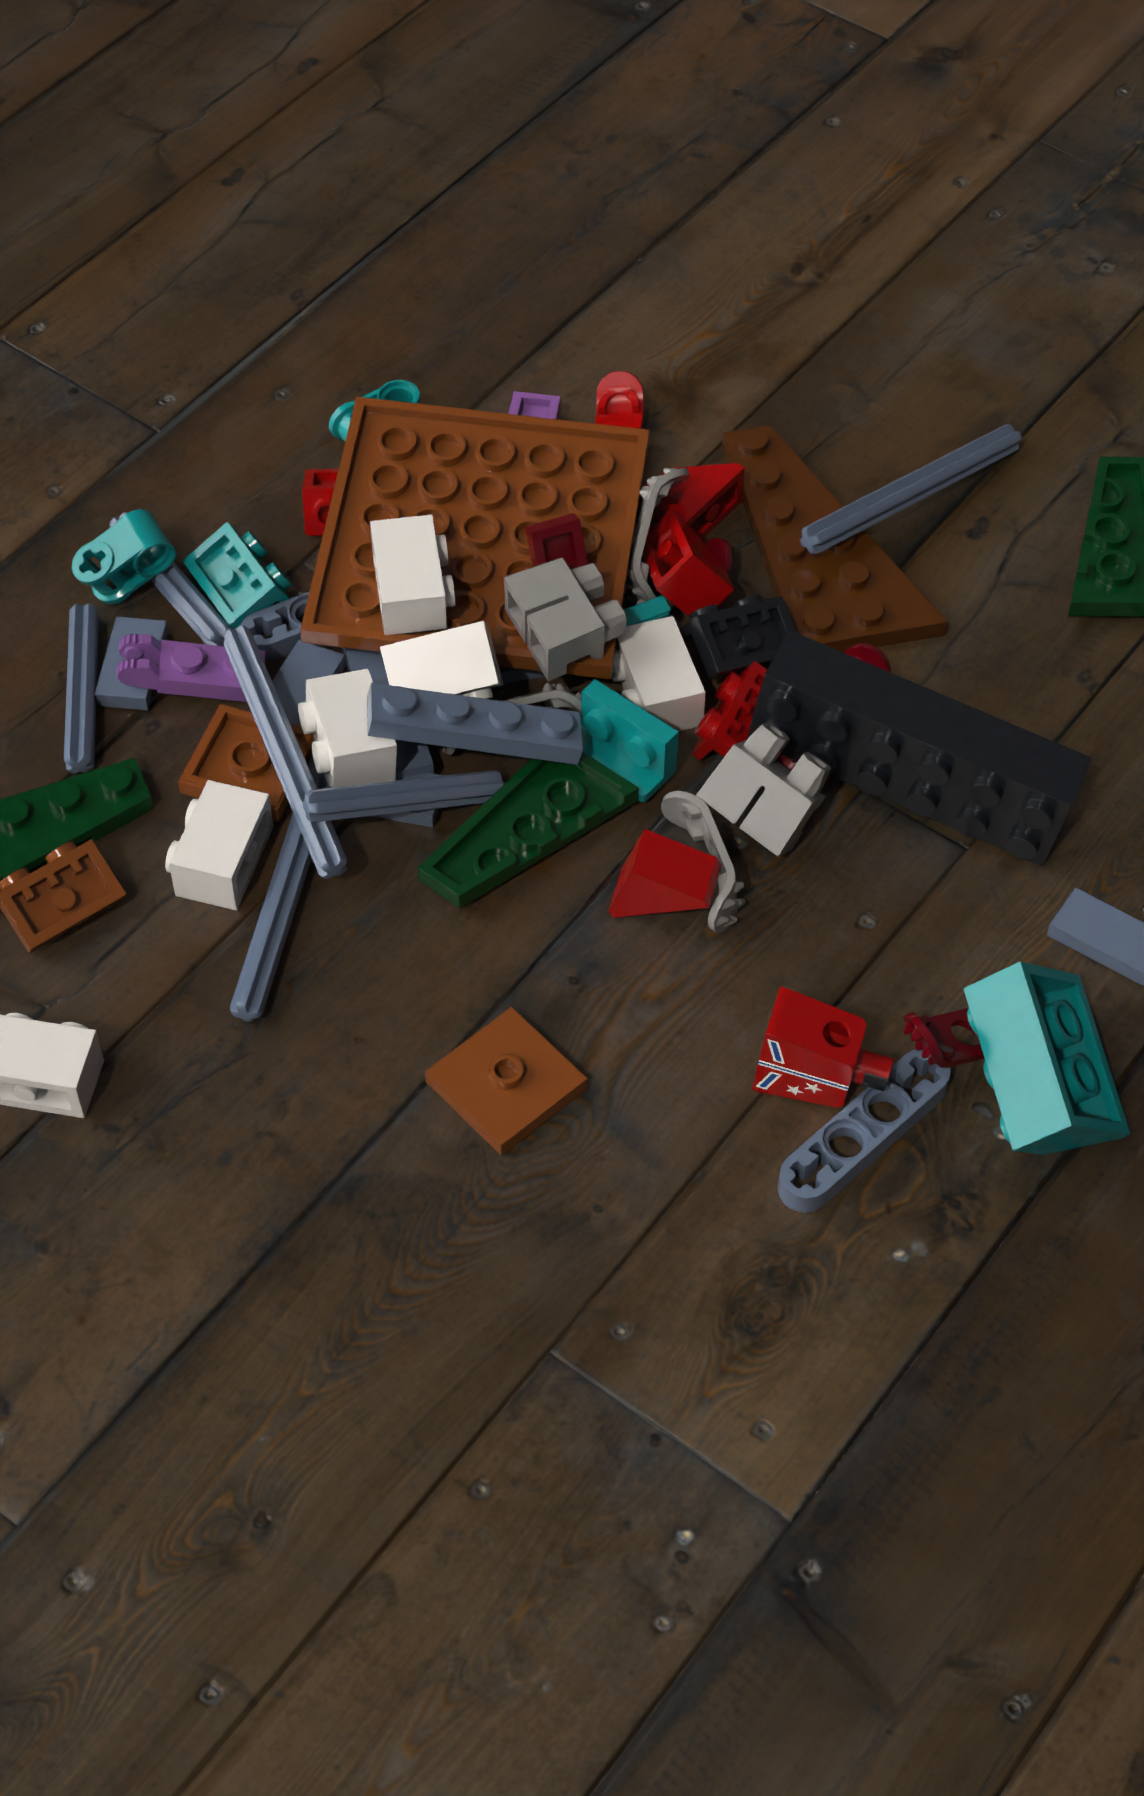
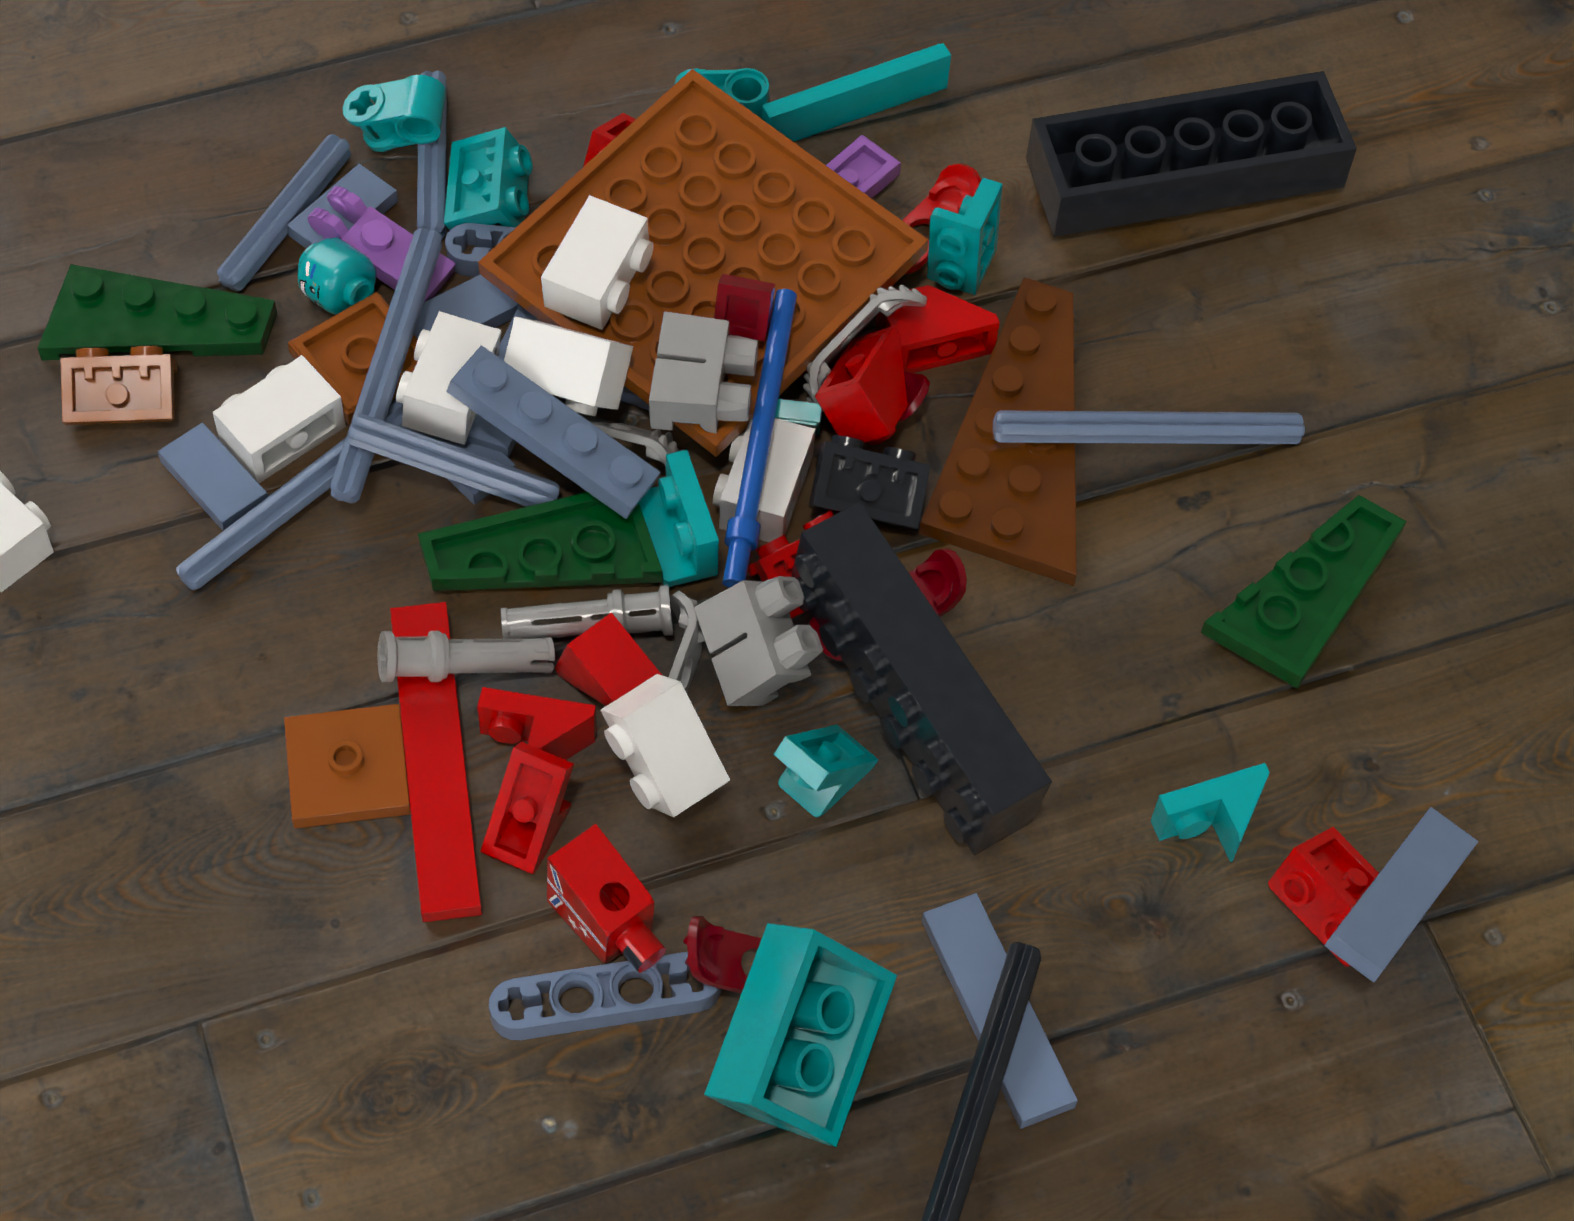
camera: 30 degrees right, 5 degrees up
none -> sand blue tile [158,422,268,531]
none -> teal head [297,237,376,315]
none -> light grey pin [377,631,555,683]
none -> red tile [390,602,482,923]
none -> red slope [477,687,597,760]
none -> red slope [480,742,574,874]
none -> light grey pin [501,585,673,639]
none -> white brick [601,674,730,817]
none -> blue bar [722,289,797,588]
none -> teal tile [762,43,951,142]
none -> teal slope [773,724,879,817]
none -> teal bracket [927,178,1003,295]
none -> black brick [1026,71,1357,237]

